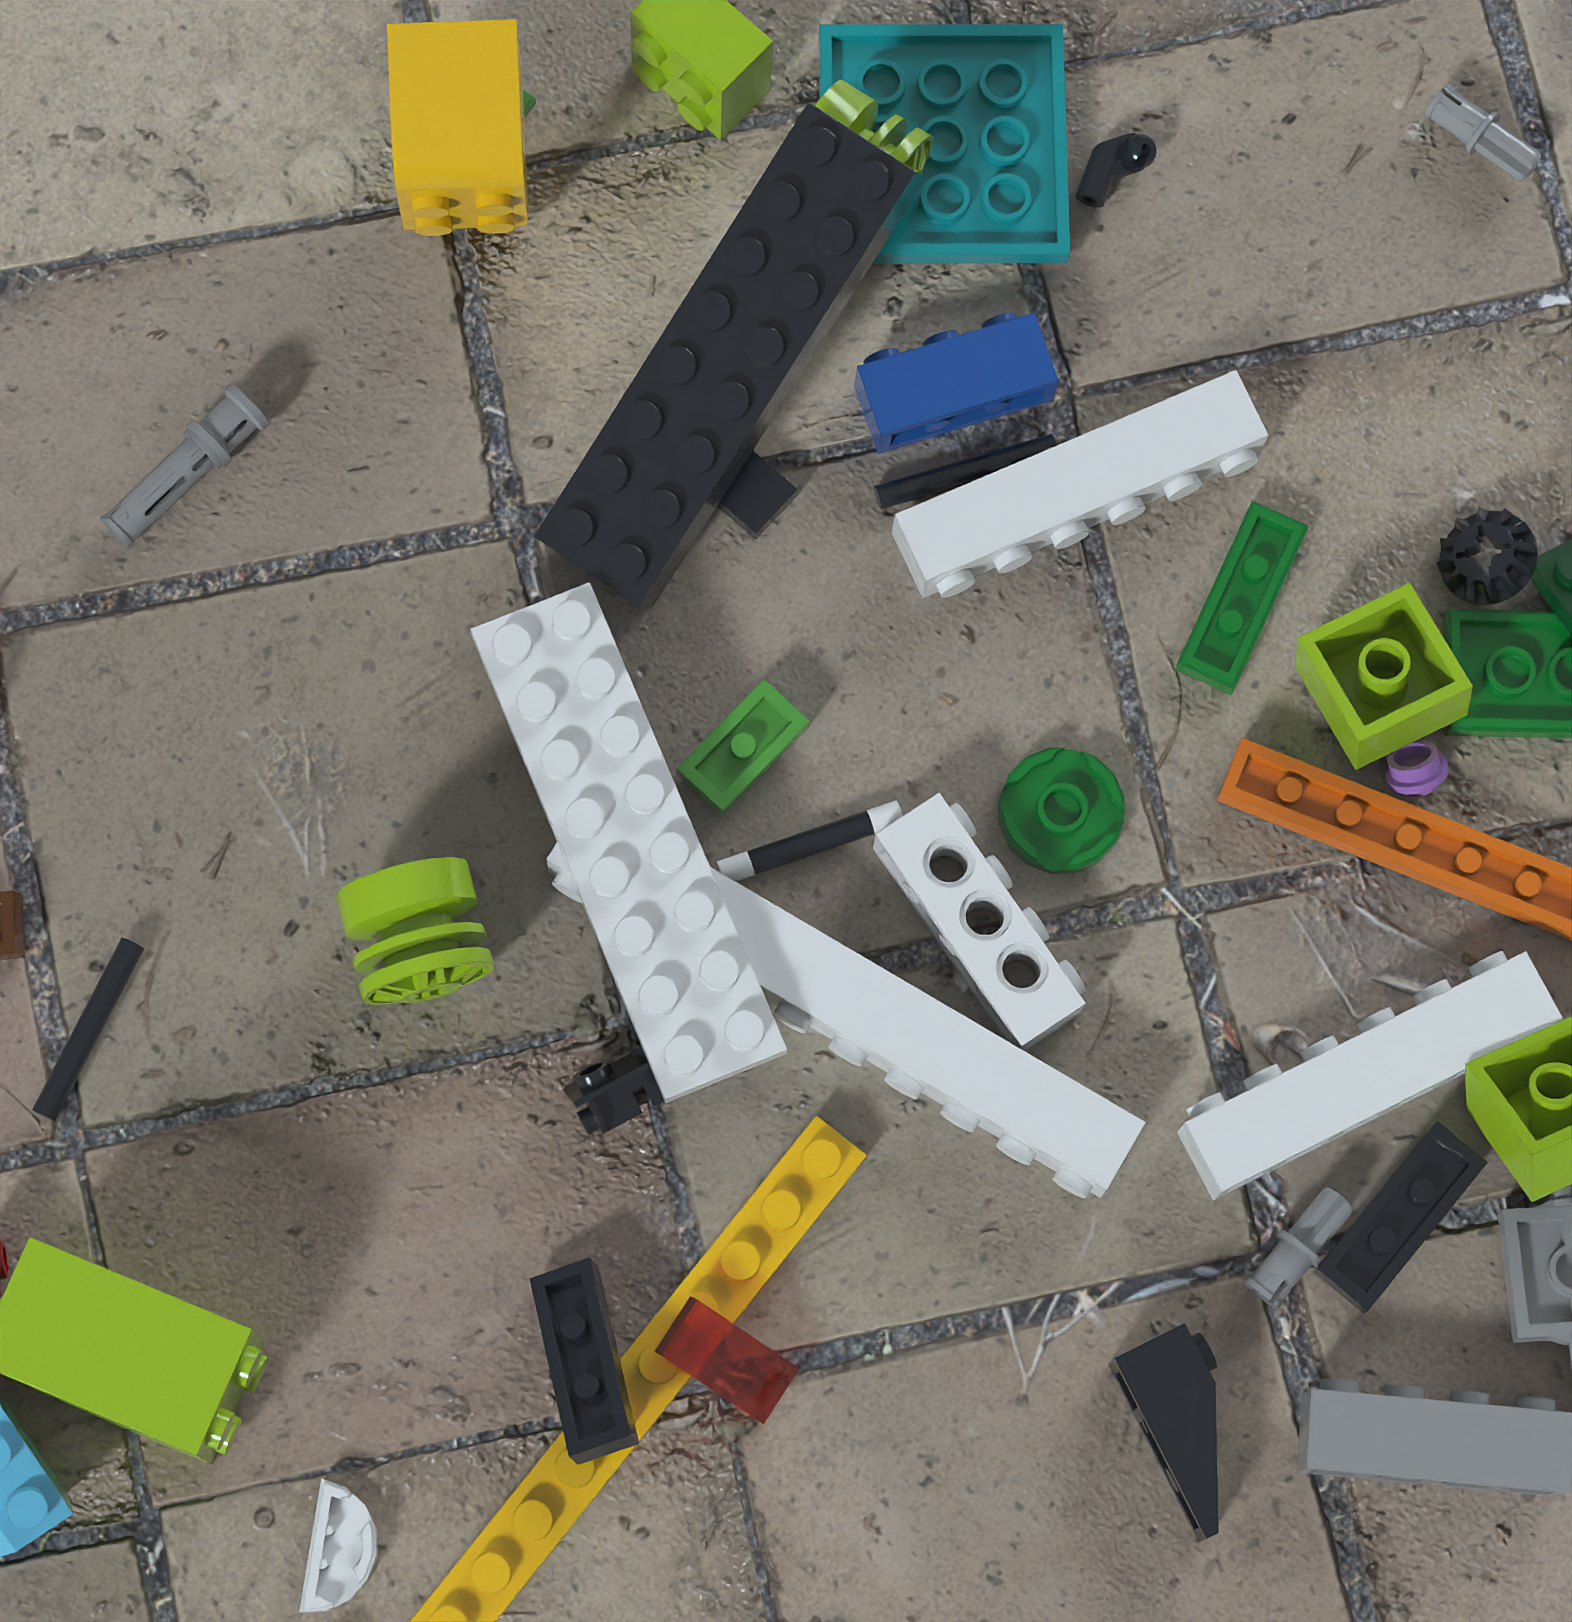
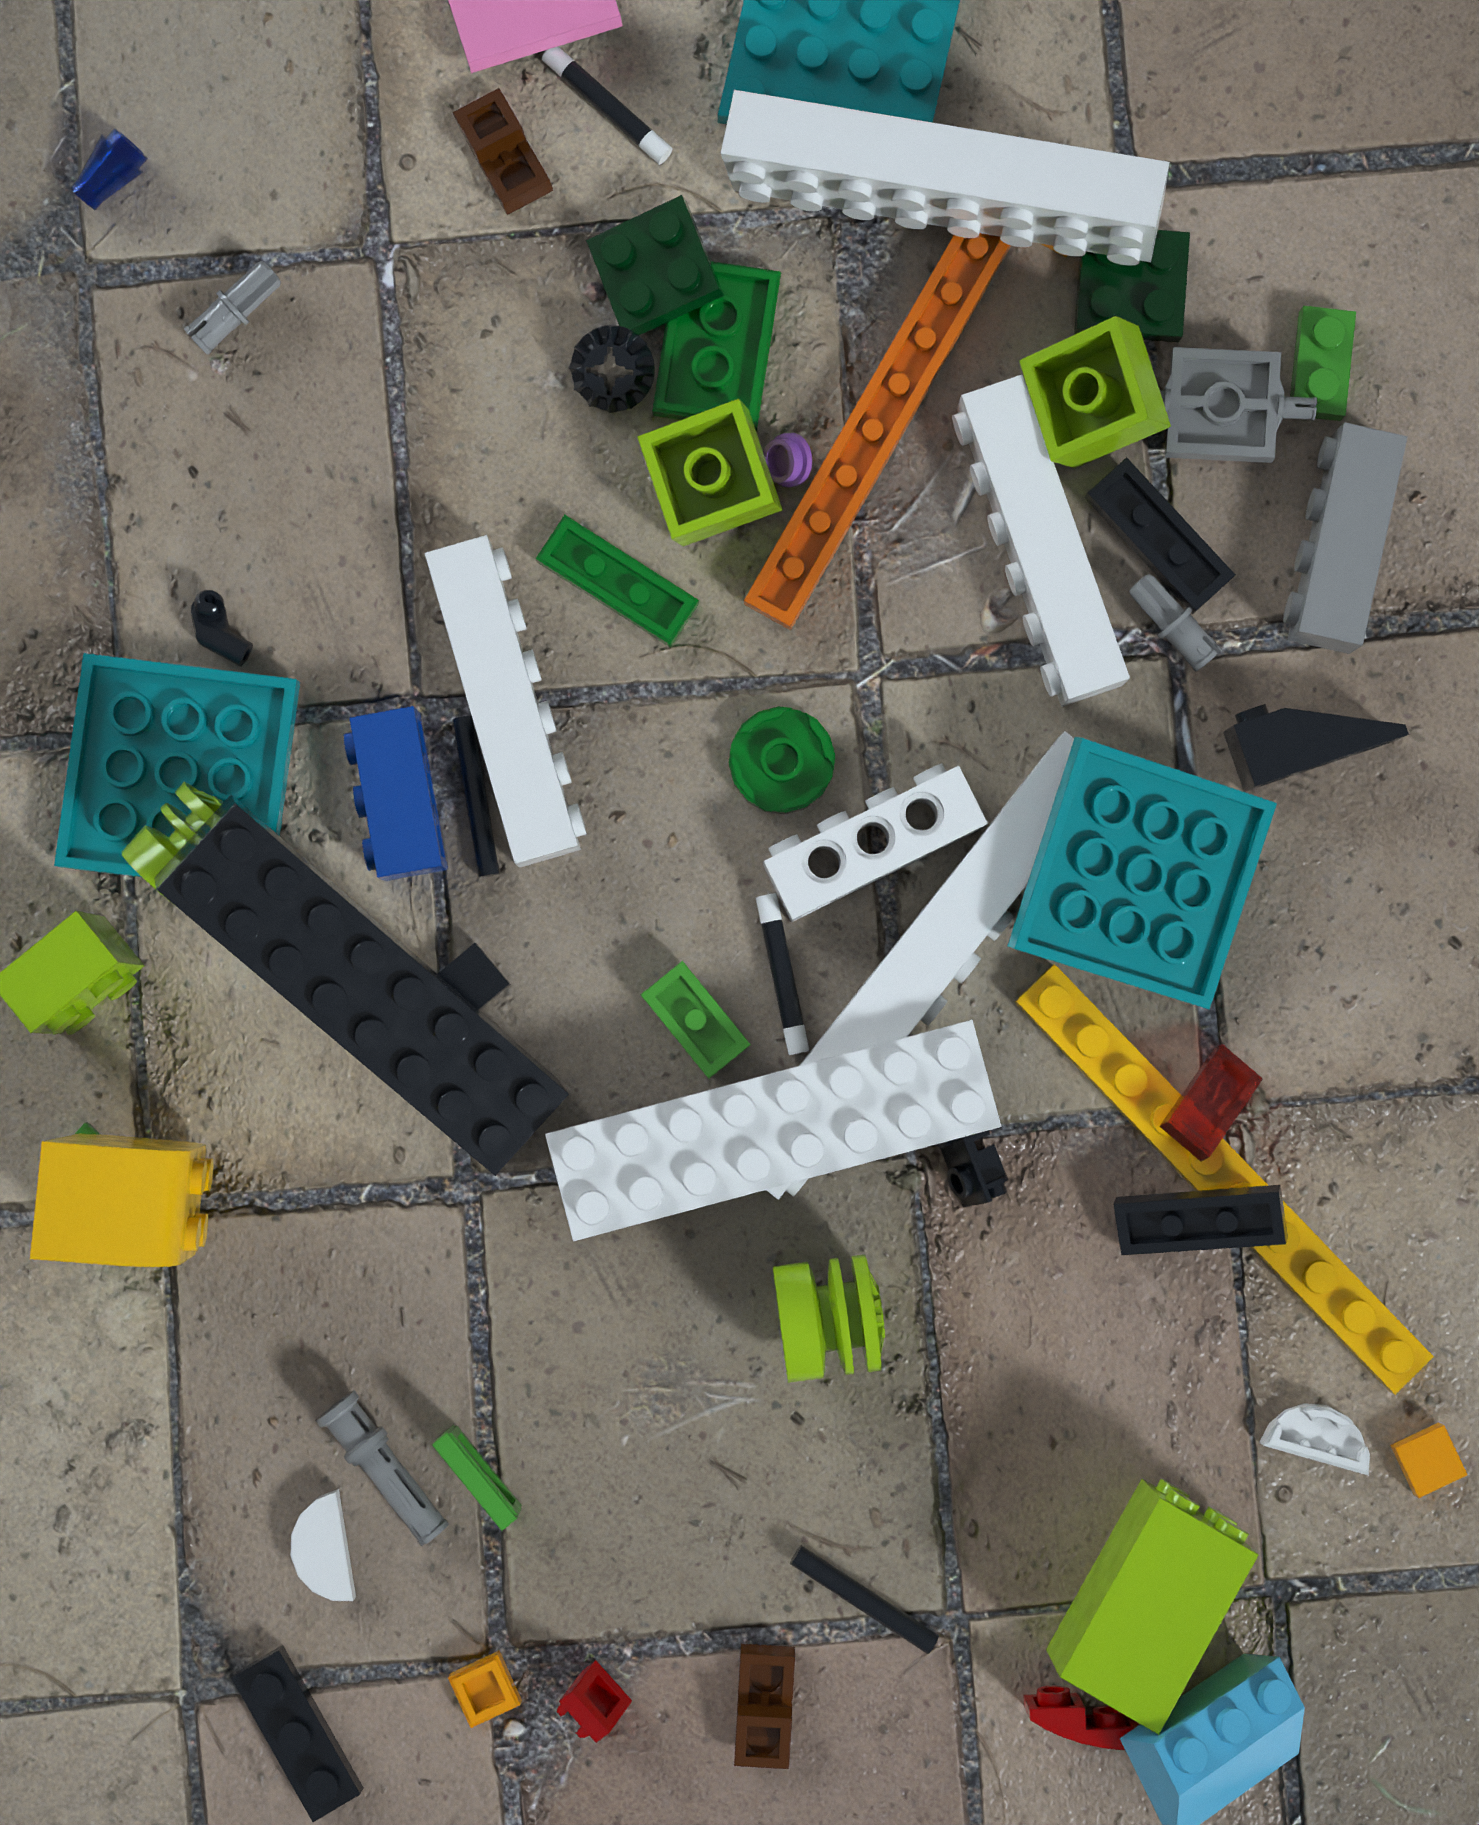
camera: 75 degrees left, 10 degrees up
none -> white tile [290,1489,356,1601]
none -> bright green tile [432,1424,522,1531]
none -> teal plate [1007,737,1277,1010]

